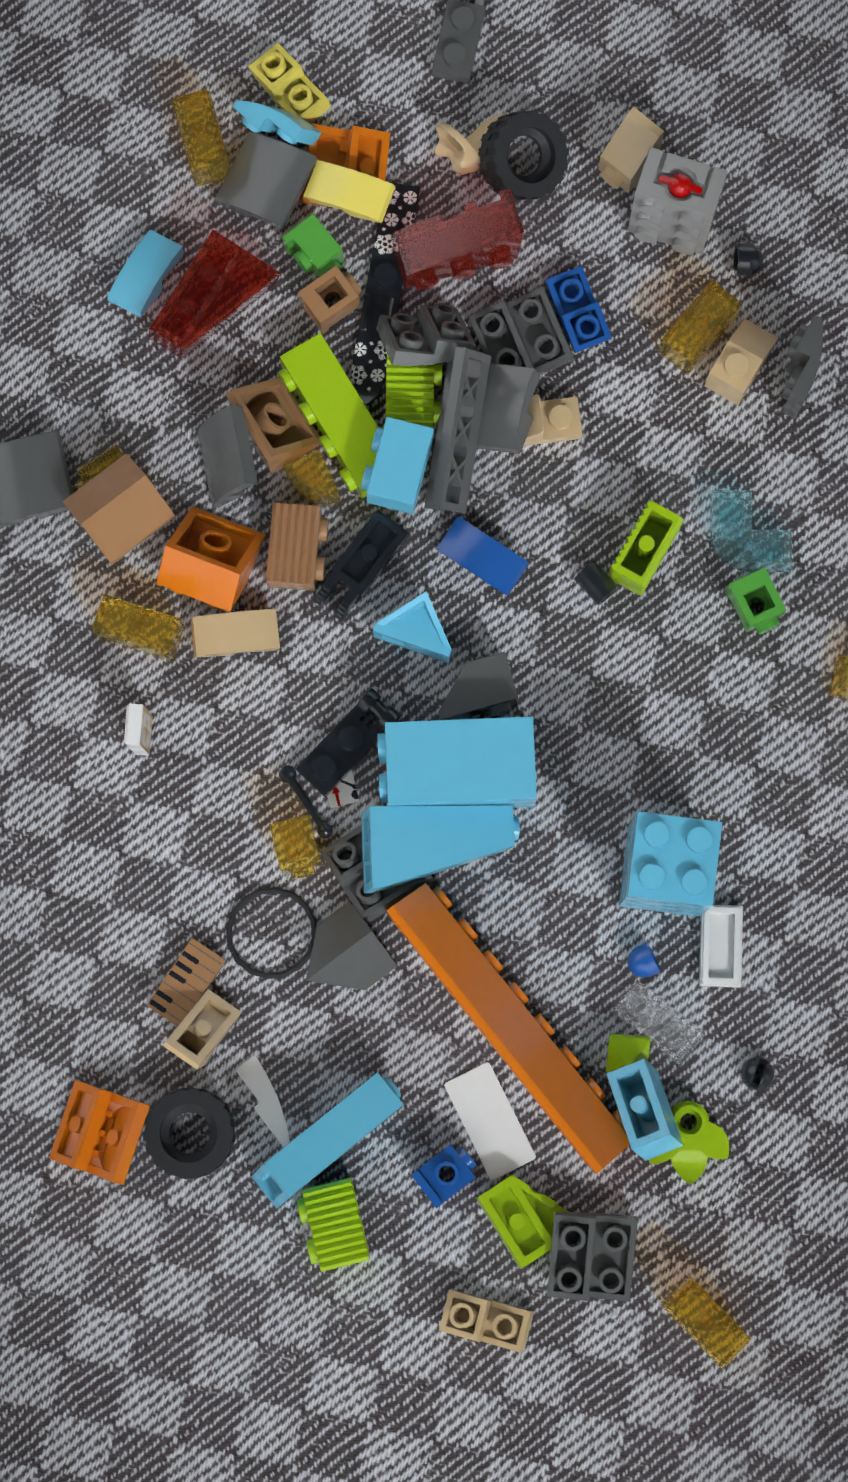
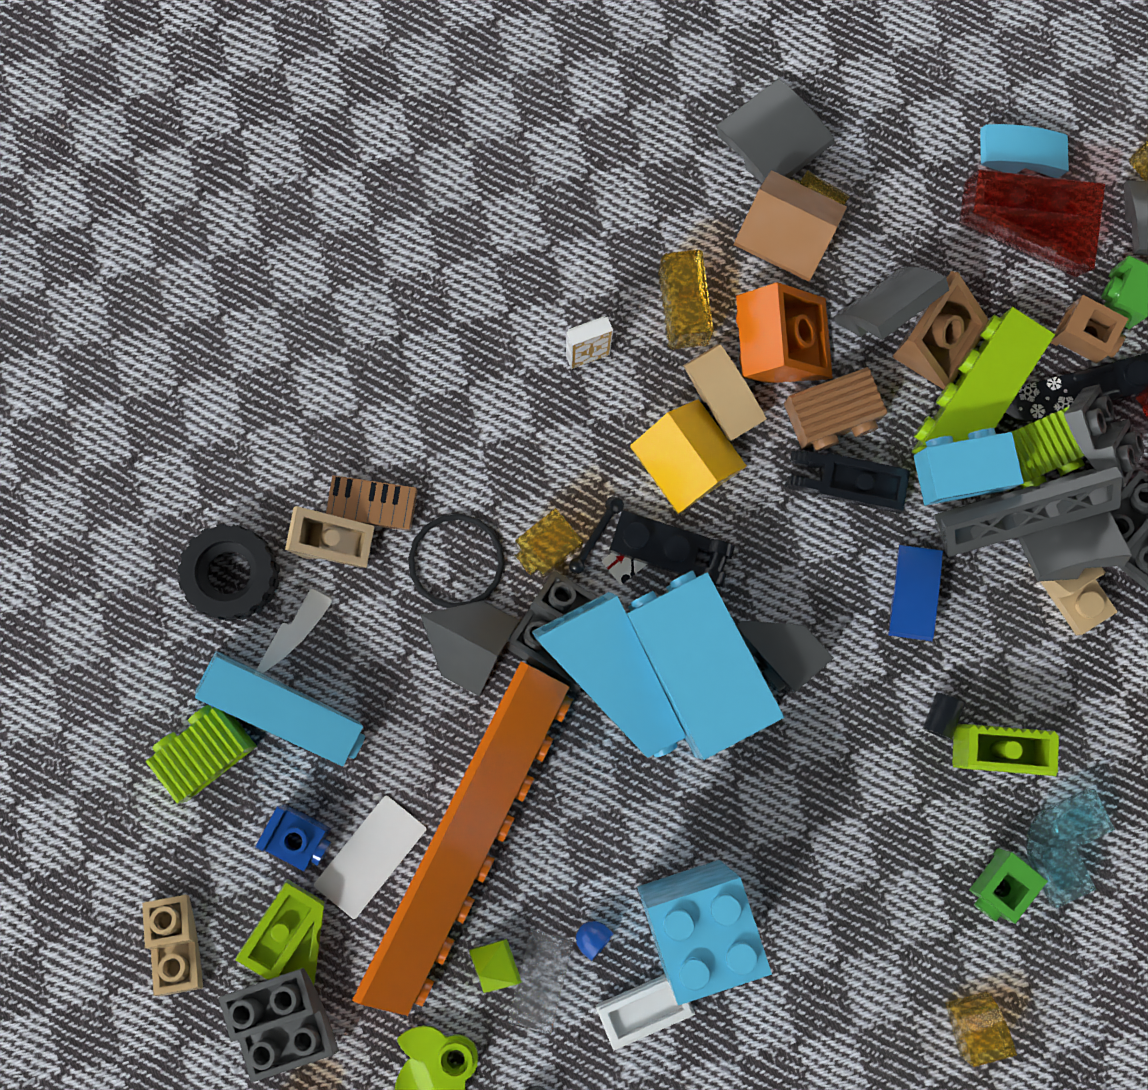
camera: 55 degrees right, 0 degrees up
orange slope [49,1080,150,1185] -> none
clear yellow brick [283,450,341,505] -> none
medium azure slope [373,591,452,663] -> none
medium azure brick [607,1059,684,1160] -> none
none -> yellow slope [630,399,747,514]

